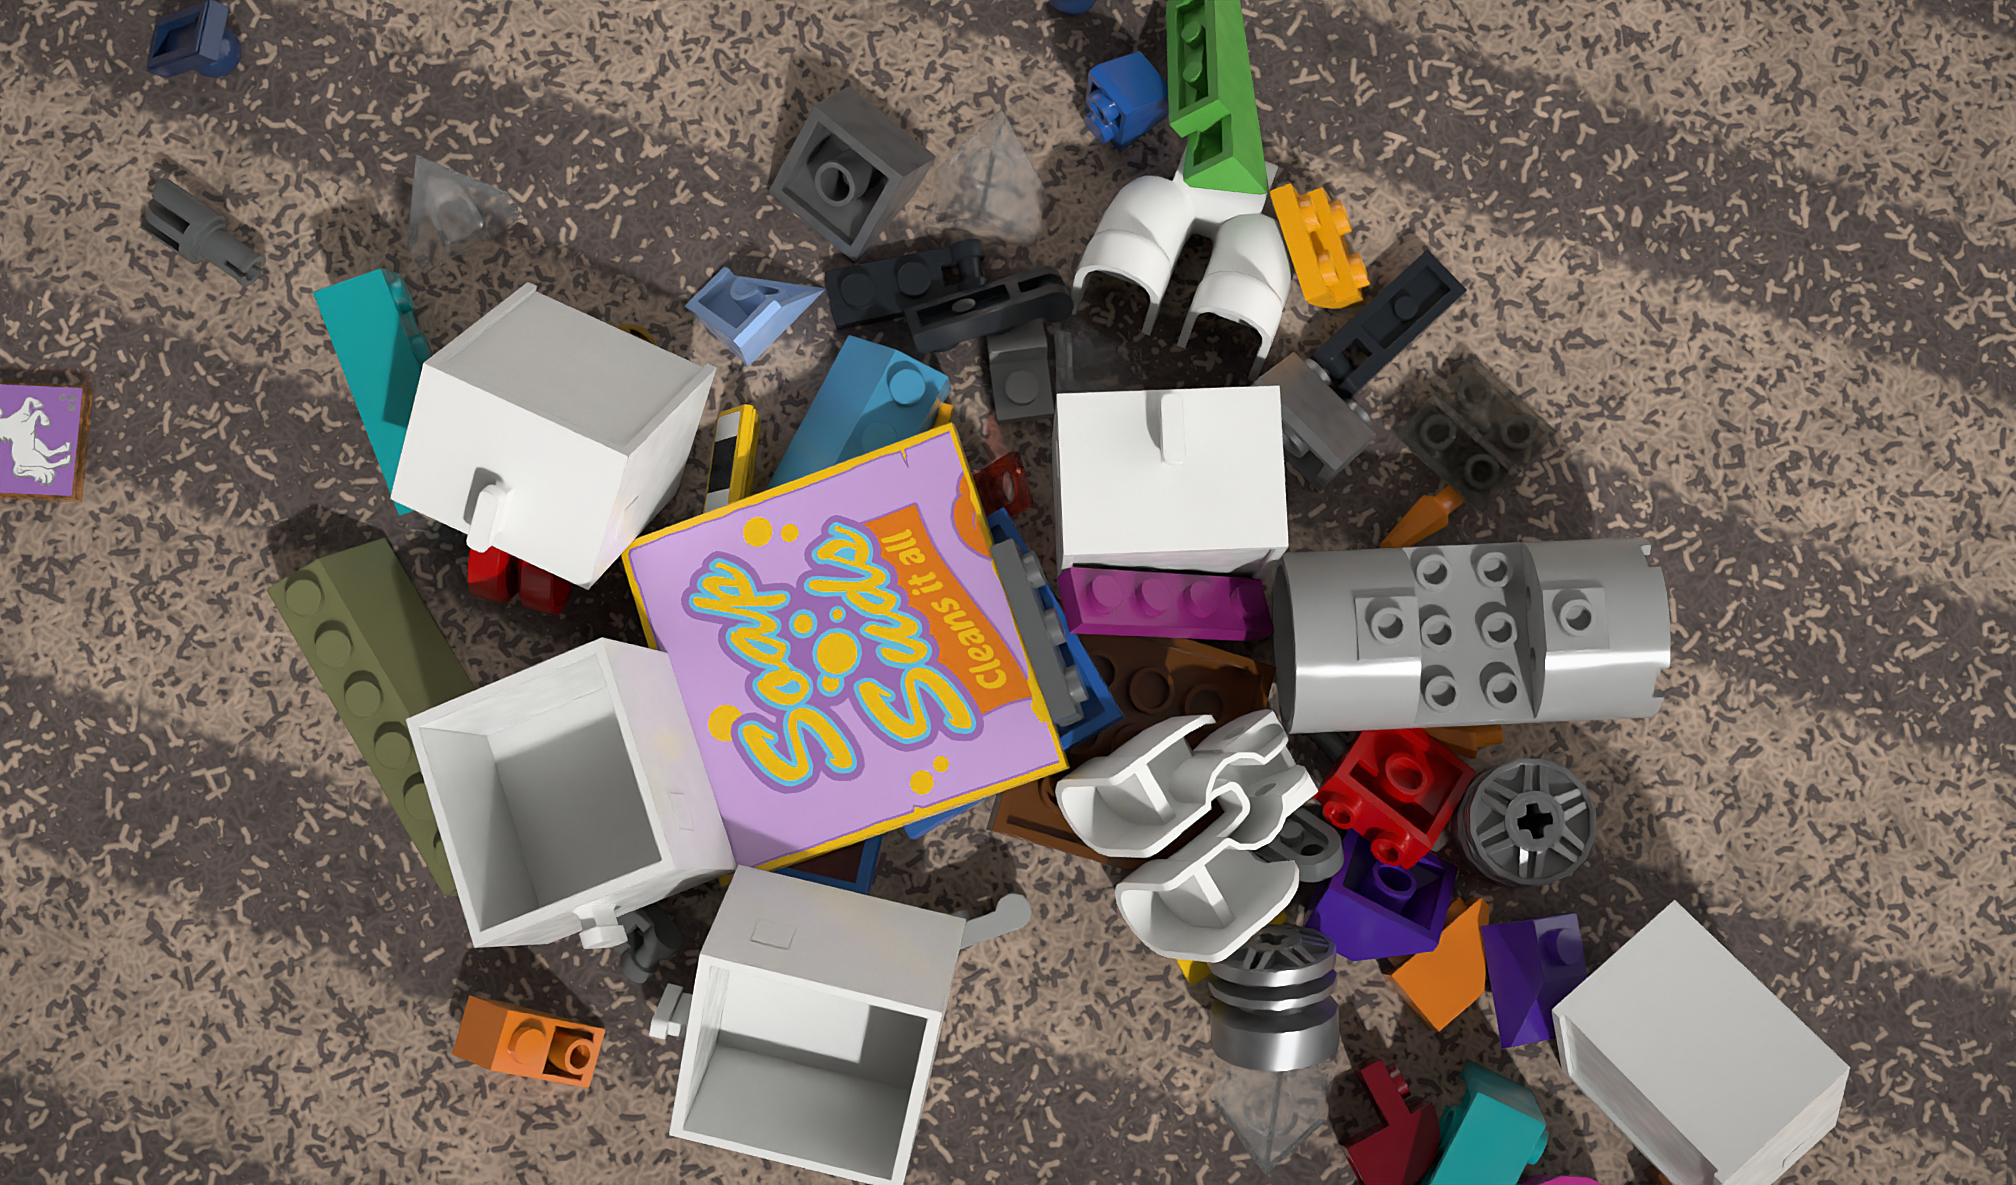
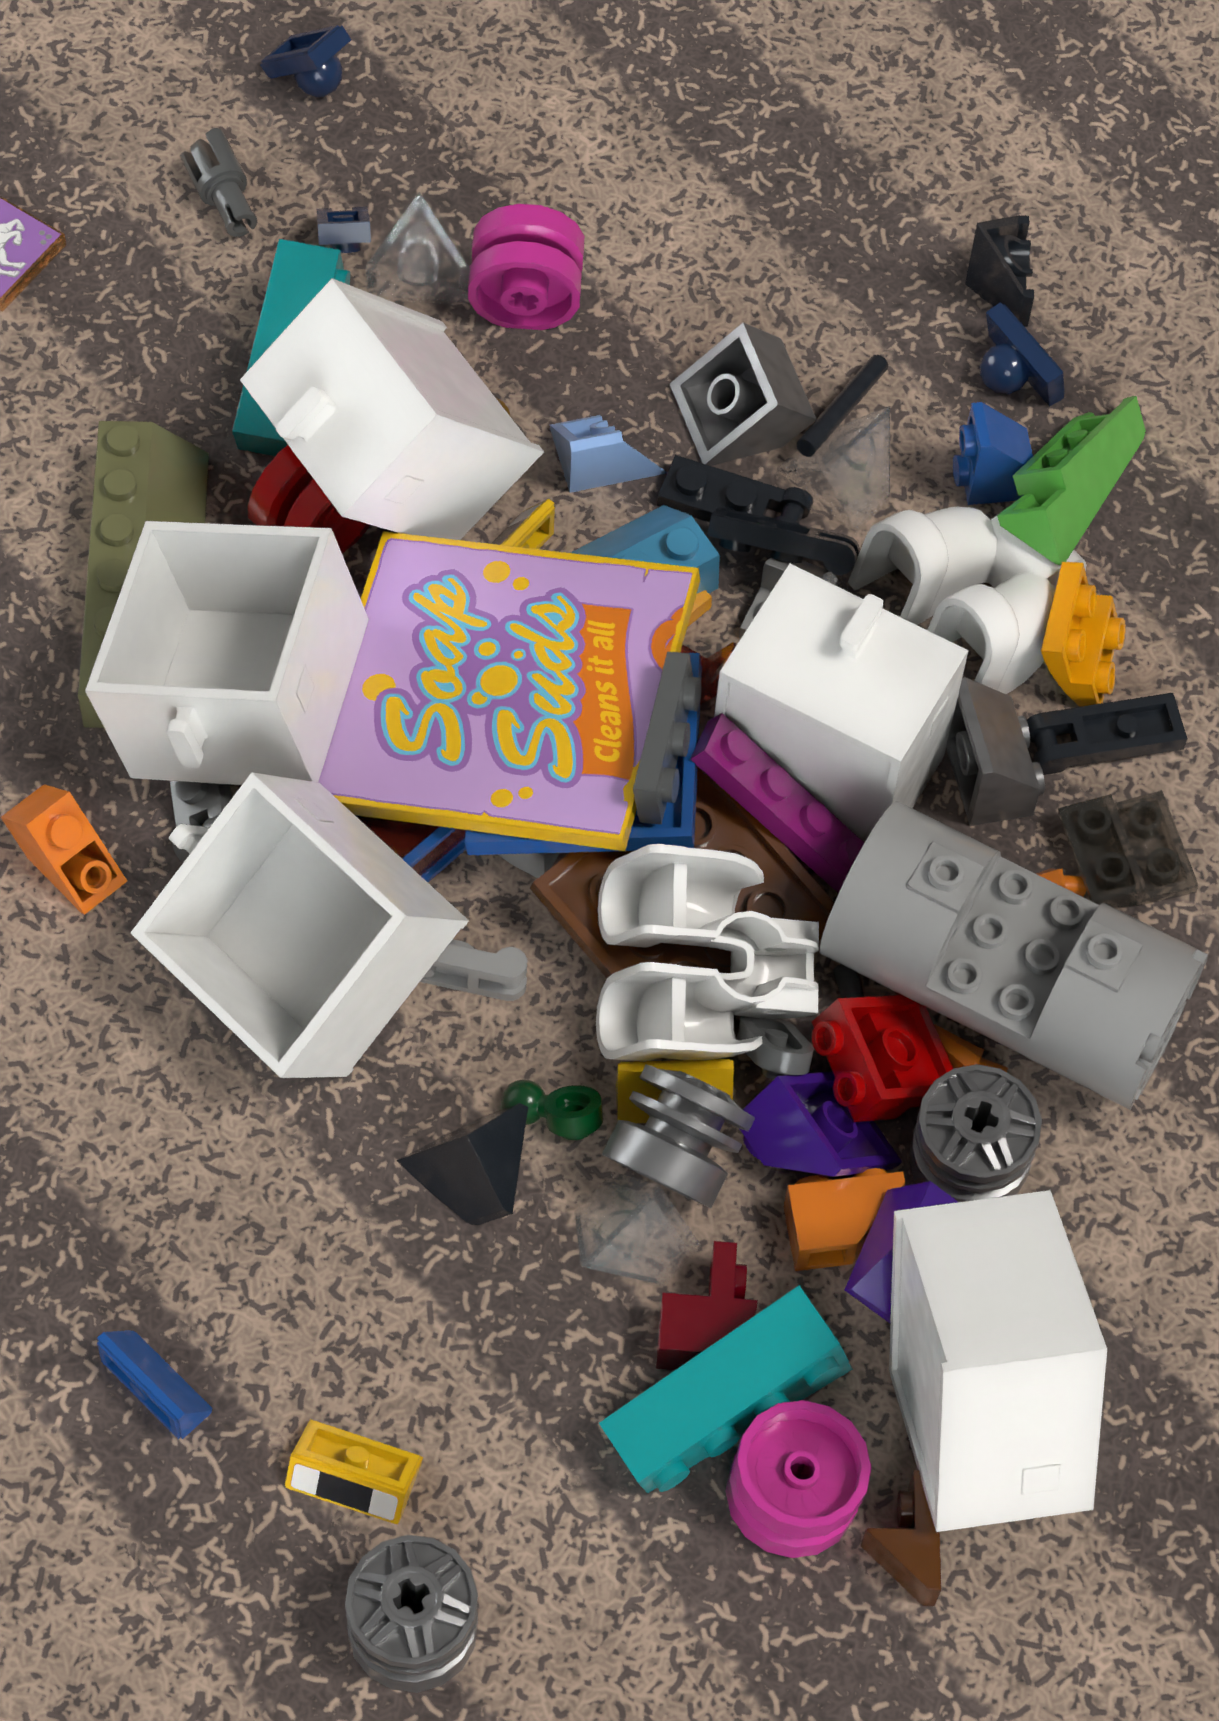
camera: 30 degrees right, 20 degrees down
none -> dark blue plate [316,206,371,253]
none -> black slope [396,1103,528,1225]
none -> dark pink wheel [468,204,585,330]
none -> dark green plate [501,1079,604,1140]
none -> black bar [796,355,888,457]

